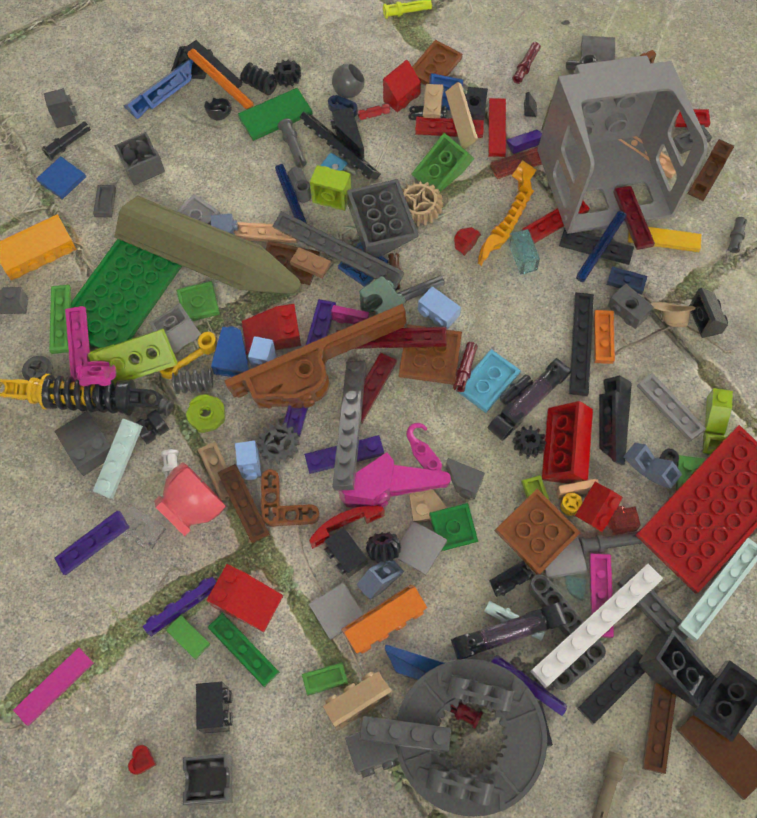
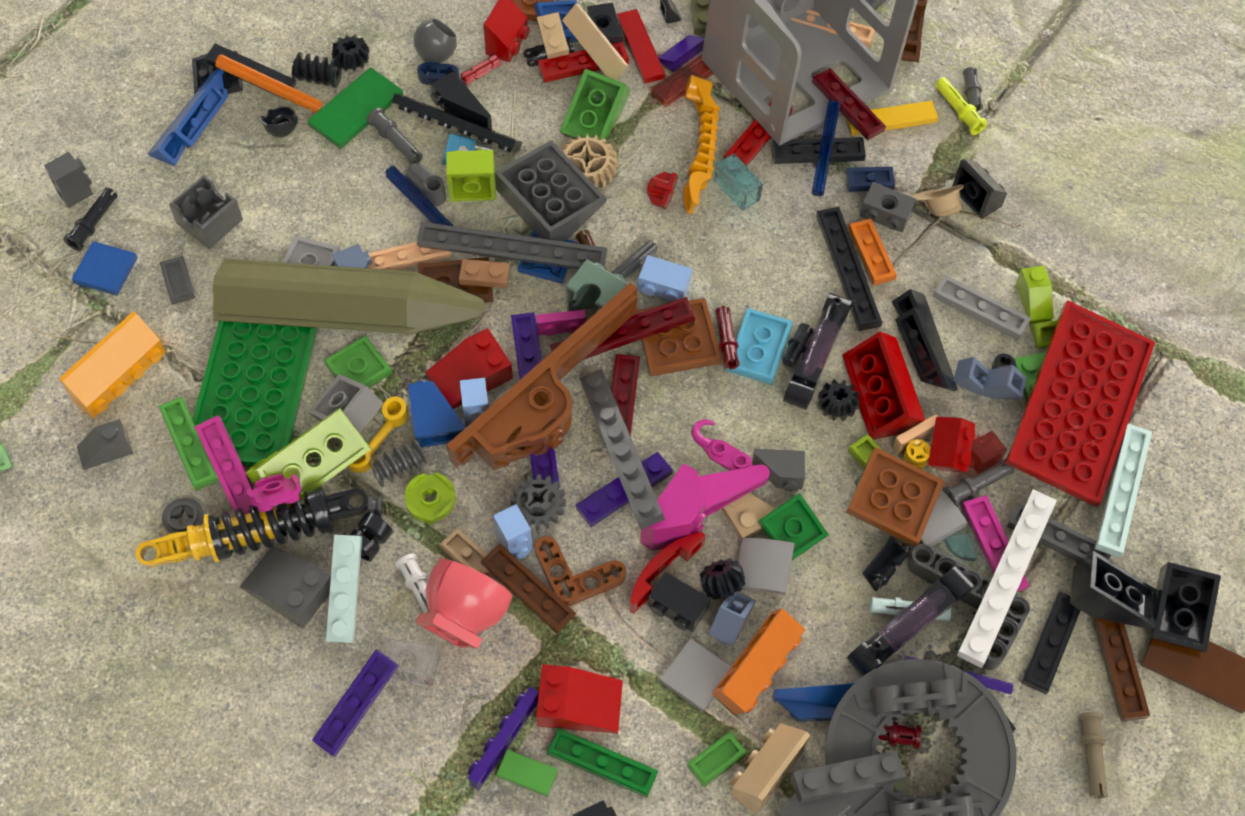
camera: 25 degrees left, 5 degrees down
none -> neon yellow pin [935,77,988,135]

